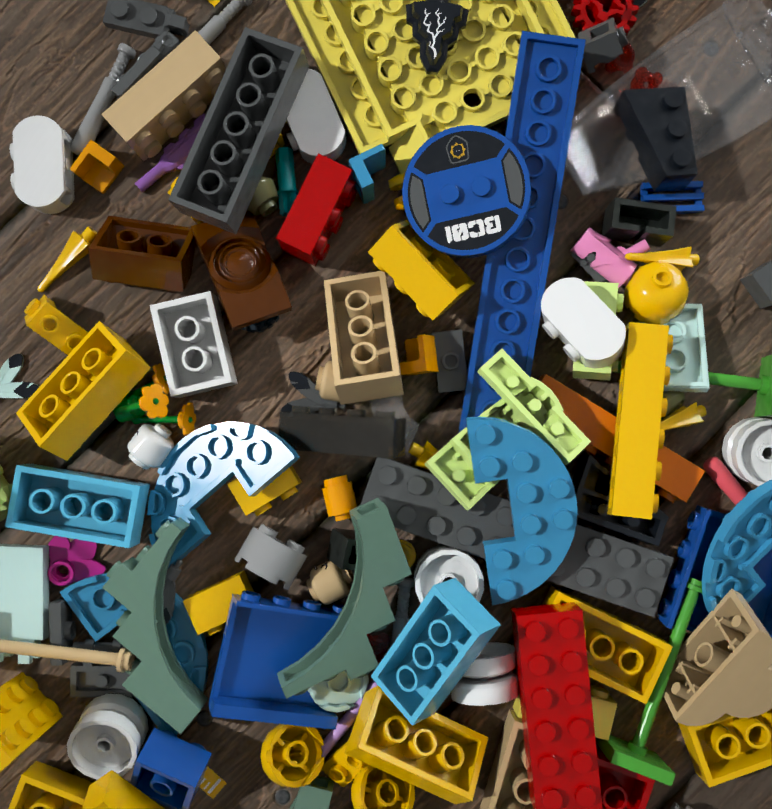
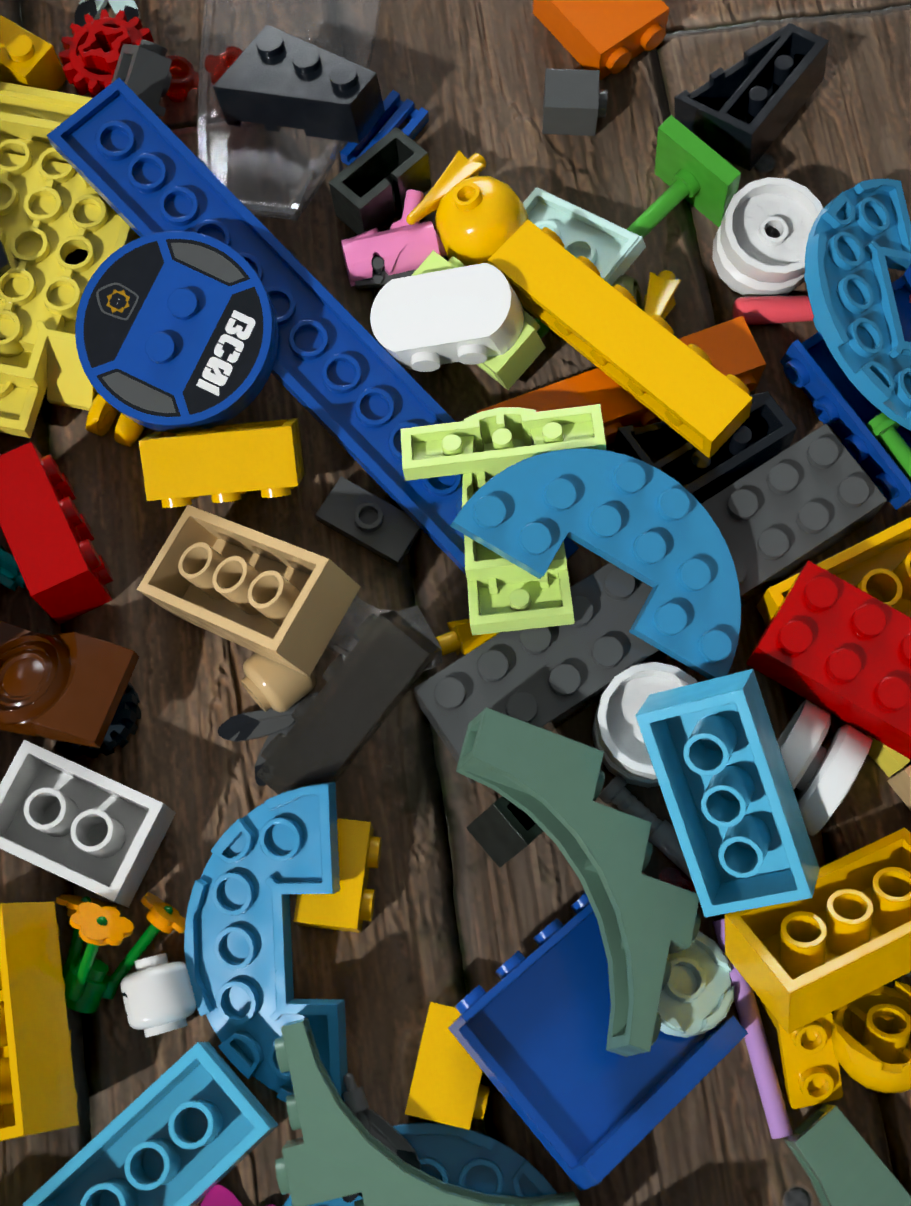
camera: 50 degrees left, 15 degrees down
light grey brick [234,524,307,590] -> none
yellow cylinder [260,724,324,788] -> none
tan head [307,560,354,605] -> none
light orange brick [322,475,357,521] -> none
dark azure panel [349,144,386,204] -> none
light orange panel [399,334,439,376] -> none

